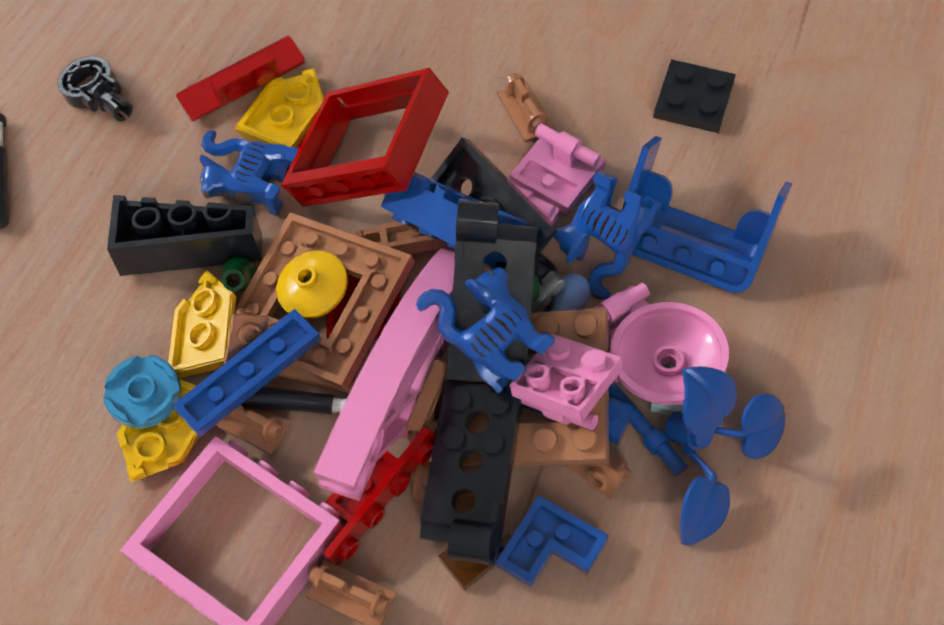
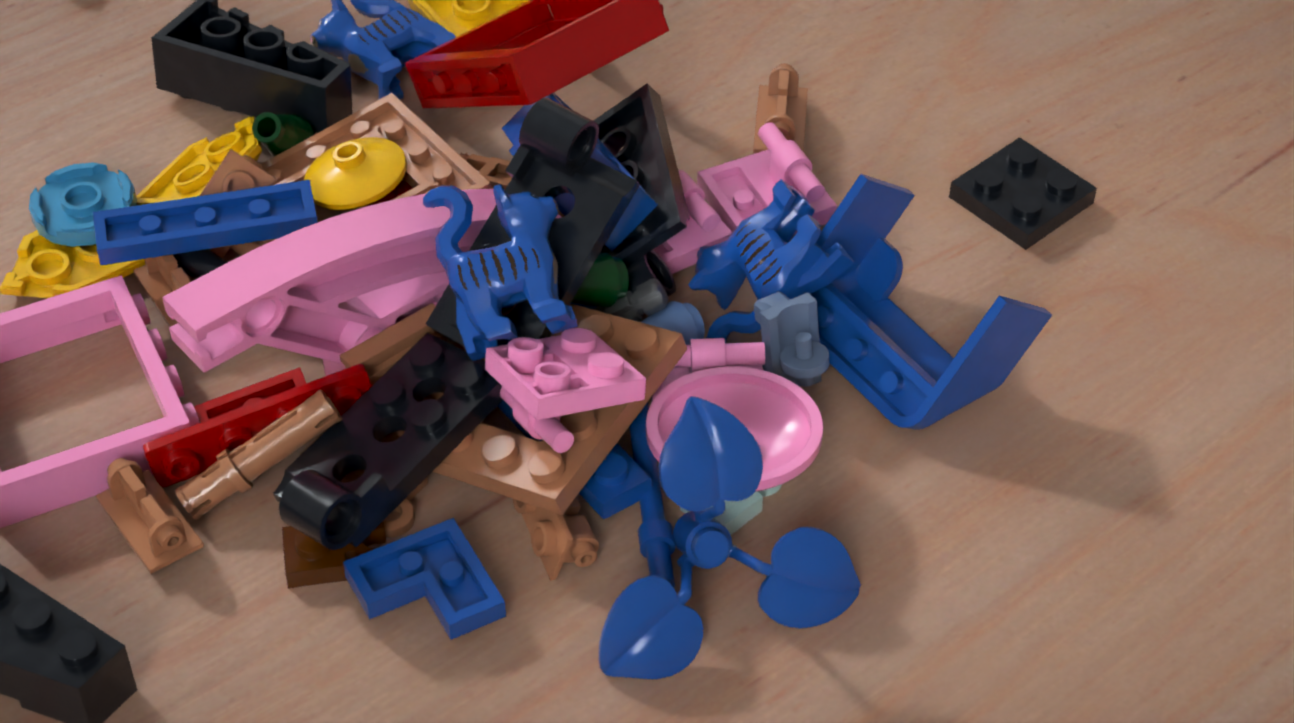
camera: 25 degrees right, 15 degrees down
none -> nougat pin [175,389,342,520]
none -> sand blue hips [754,291,829,387]

